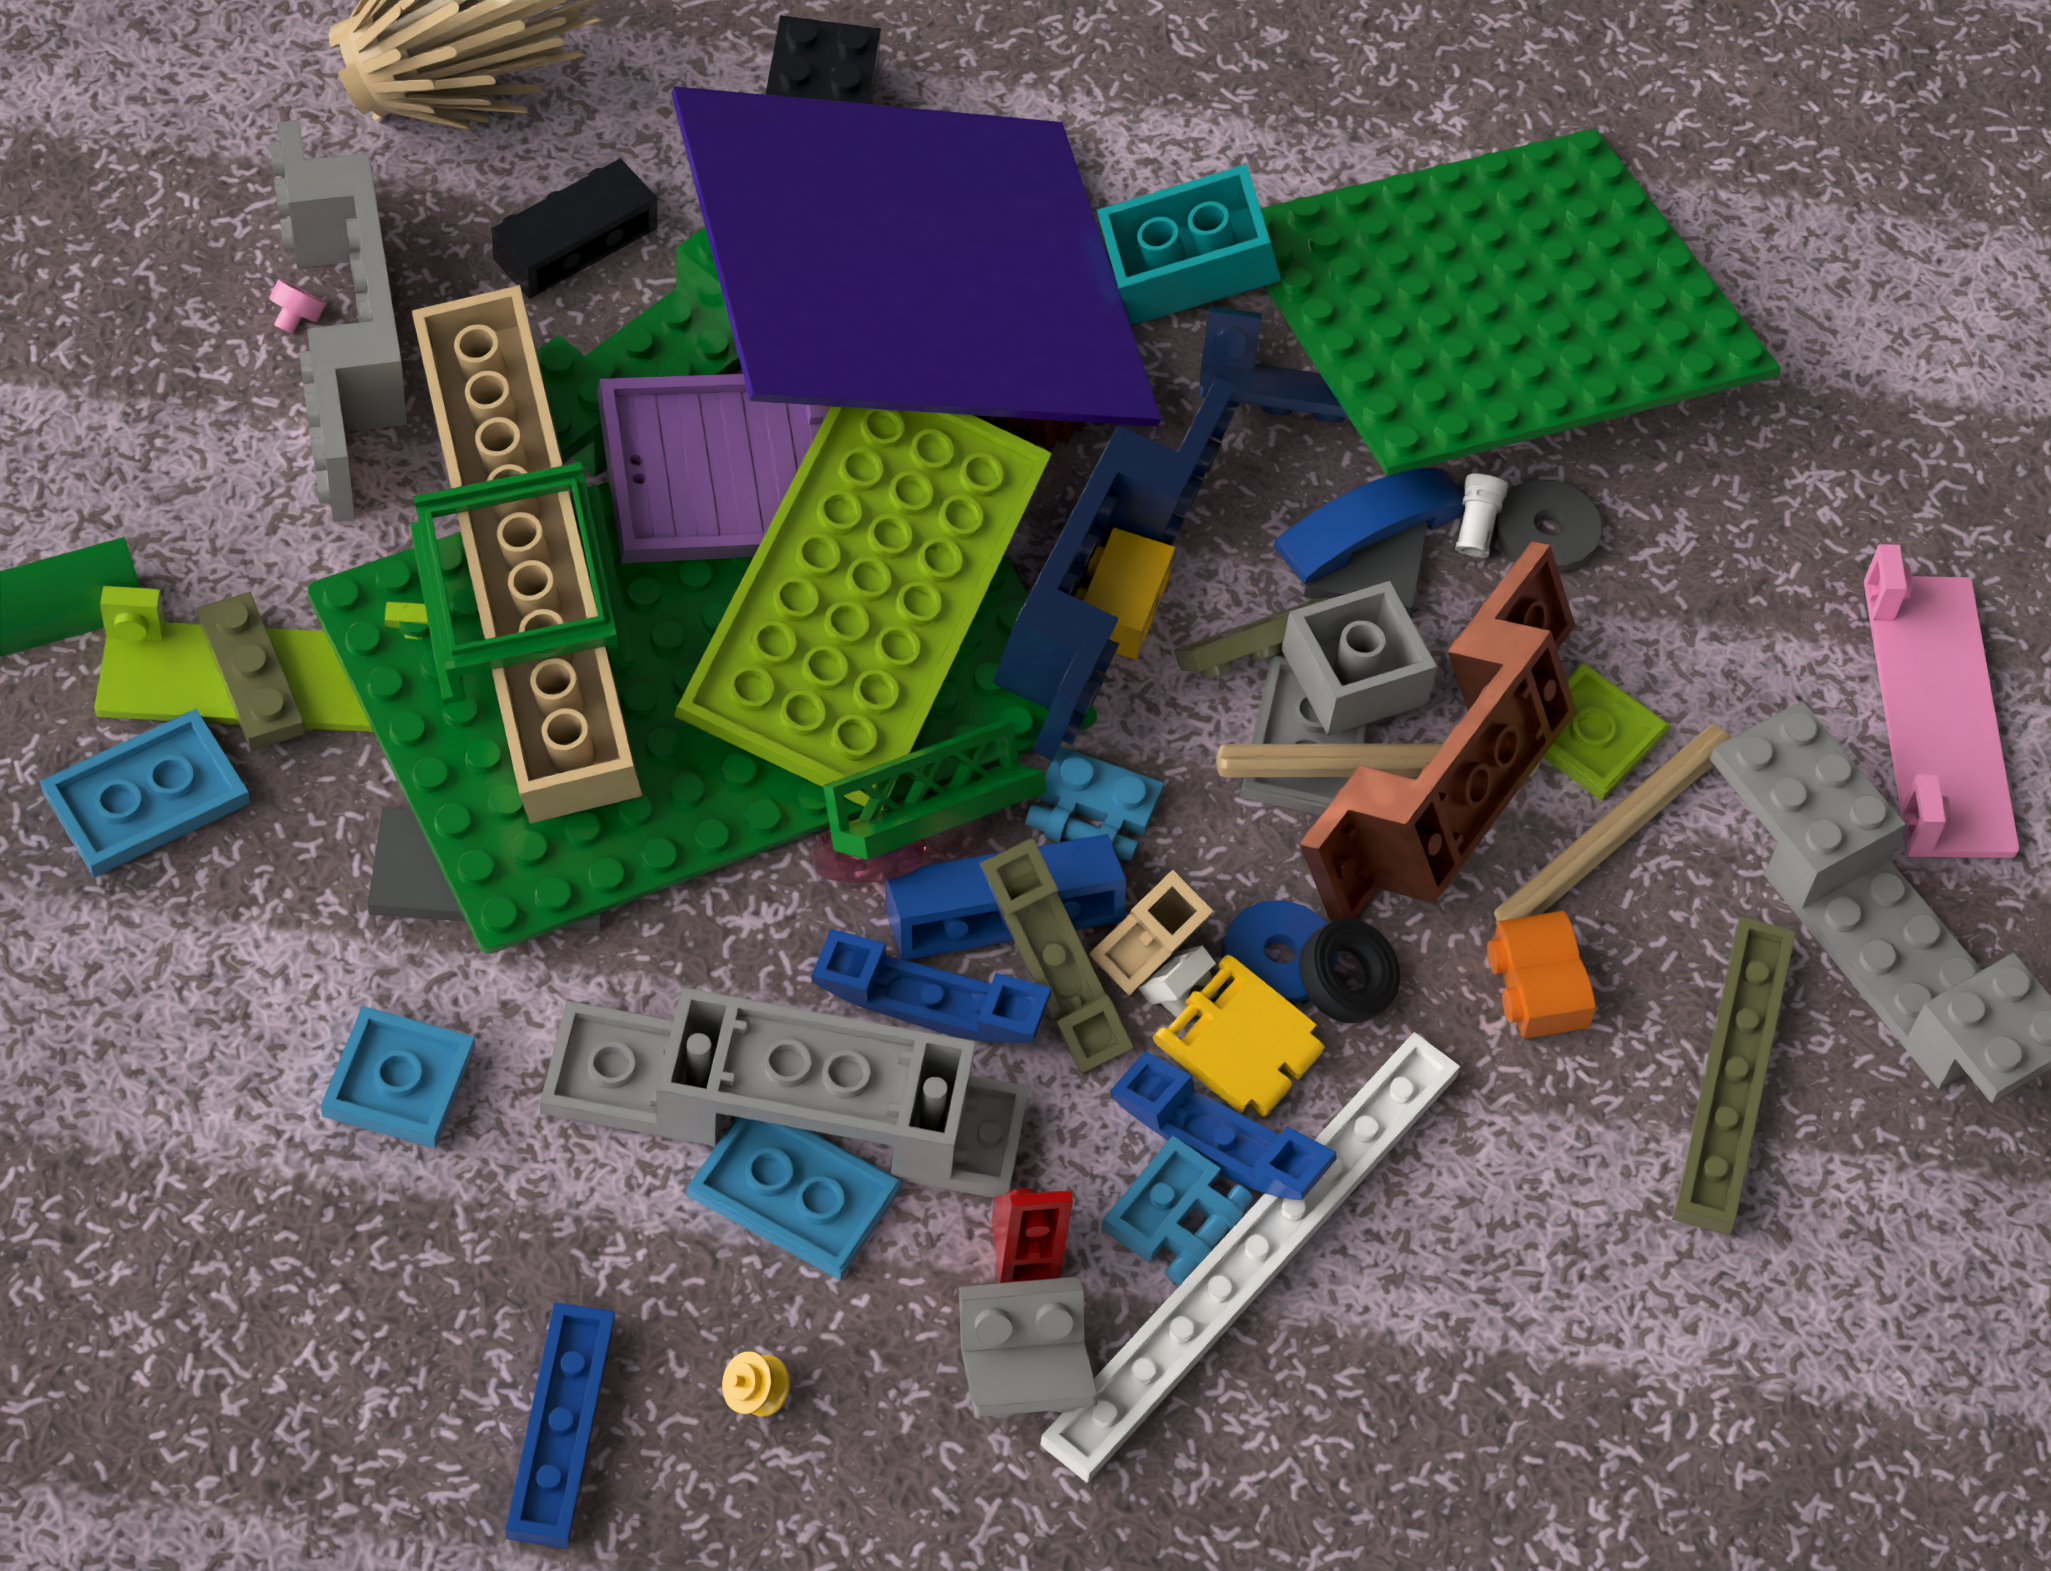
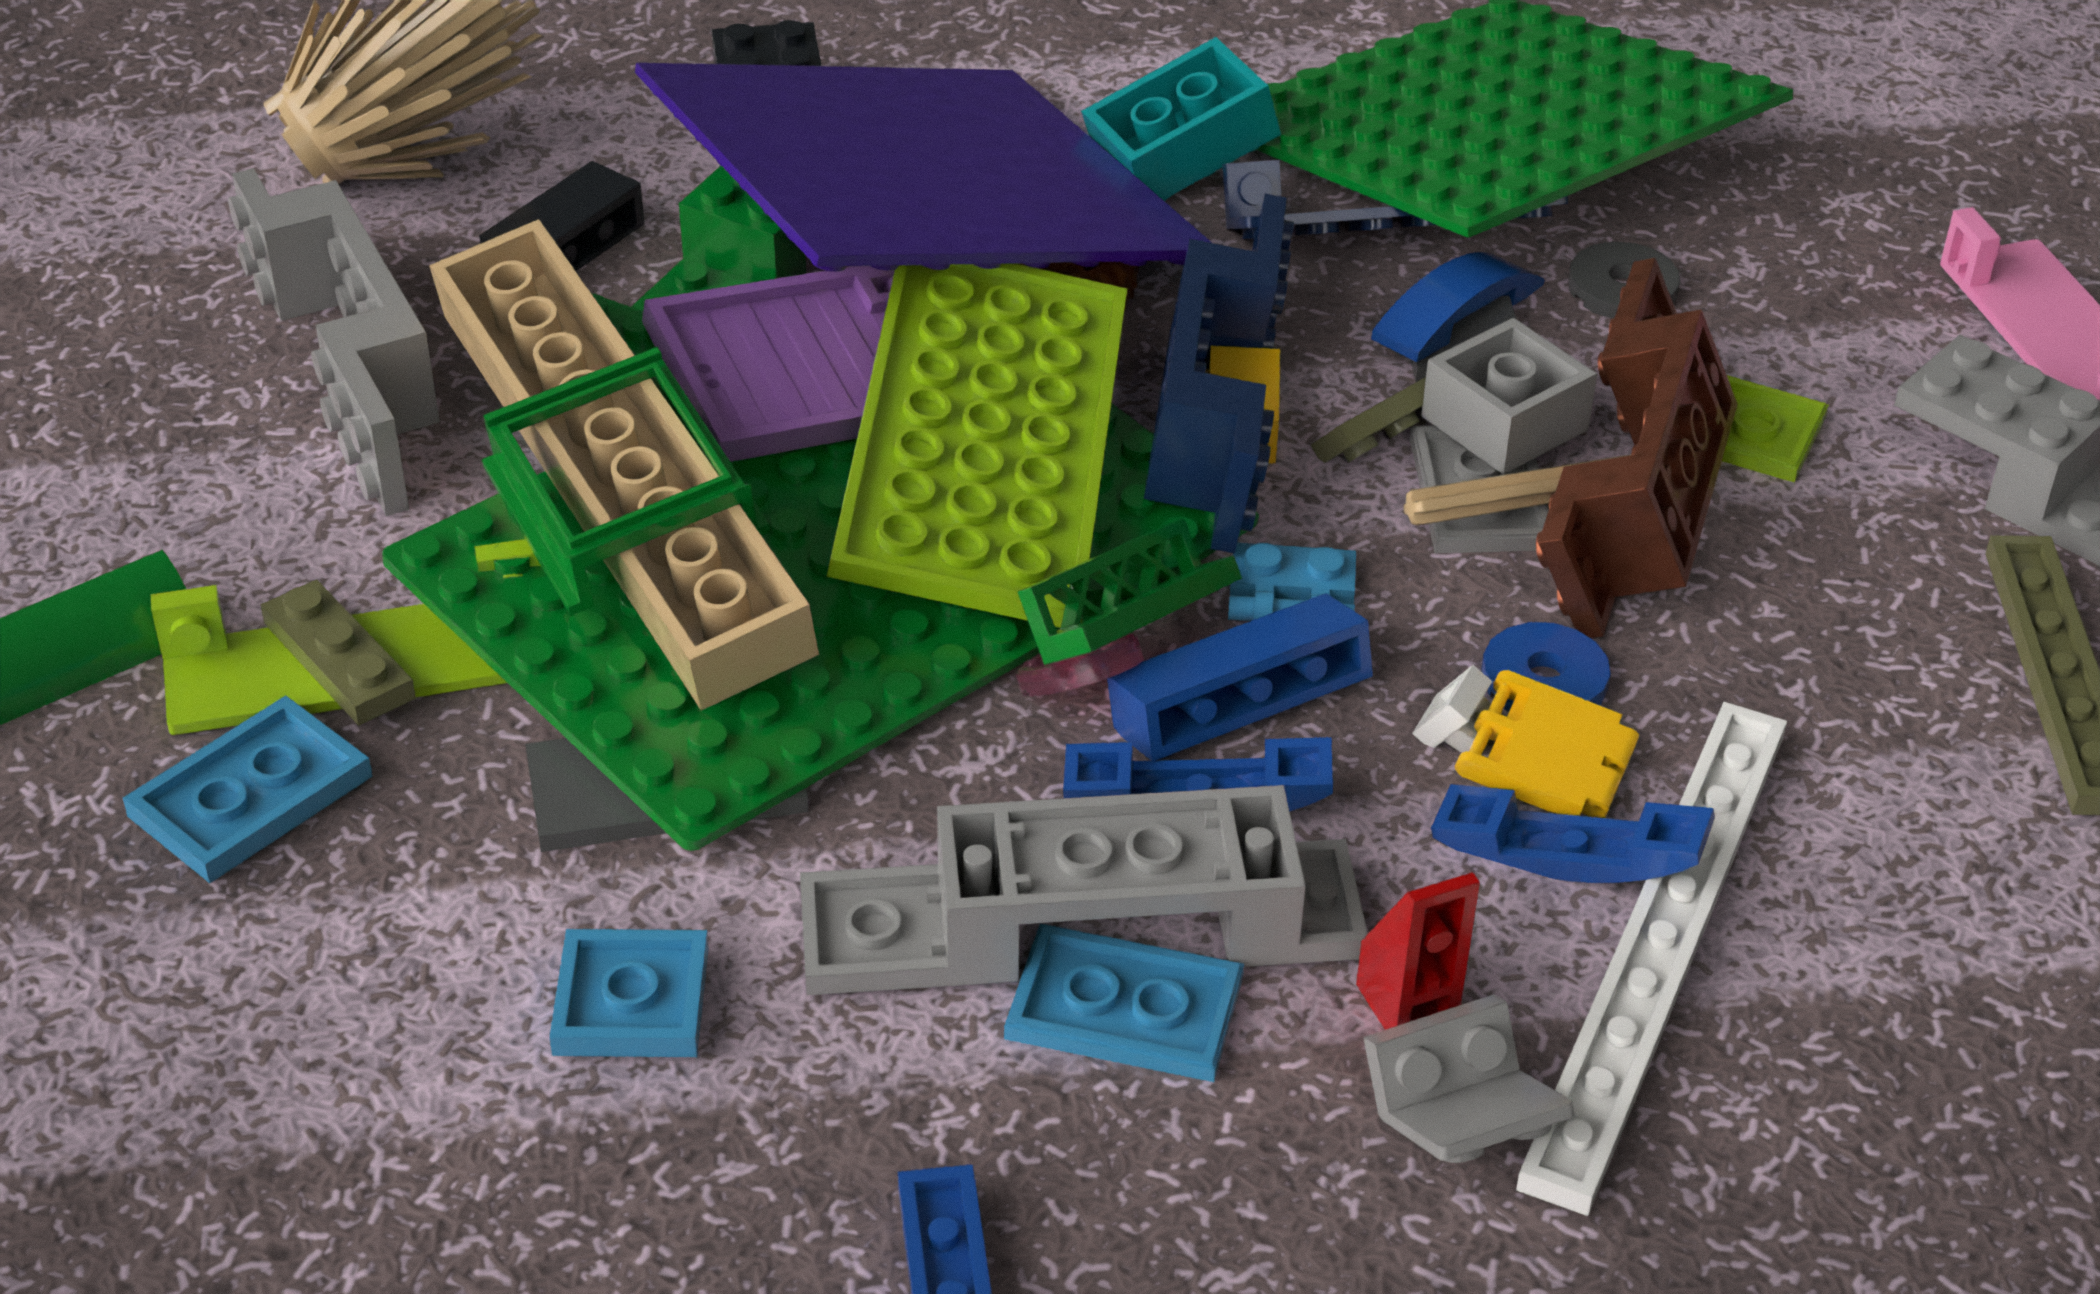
camera: 10 degrees left, 15 degrees down
bright pink tile [269,279,327,334] -> none
yellow wheel [722,1352,790,1417] -> none
olive slope [980,838,1134,1074] -> none
tan brick [1088,870,1213,996] -> none
dark azure plate [1101,1136,1253,1286] -> none
black tyre [1299,918,1400,1023] -> none
white pin [1455,474,1509,558] -> none
orange brick [1487,911,1596,1039] -> none
tan axle [1494,724,1731,925] -> none

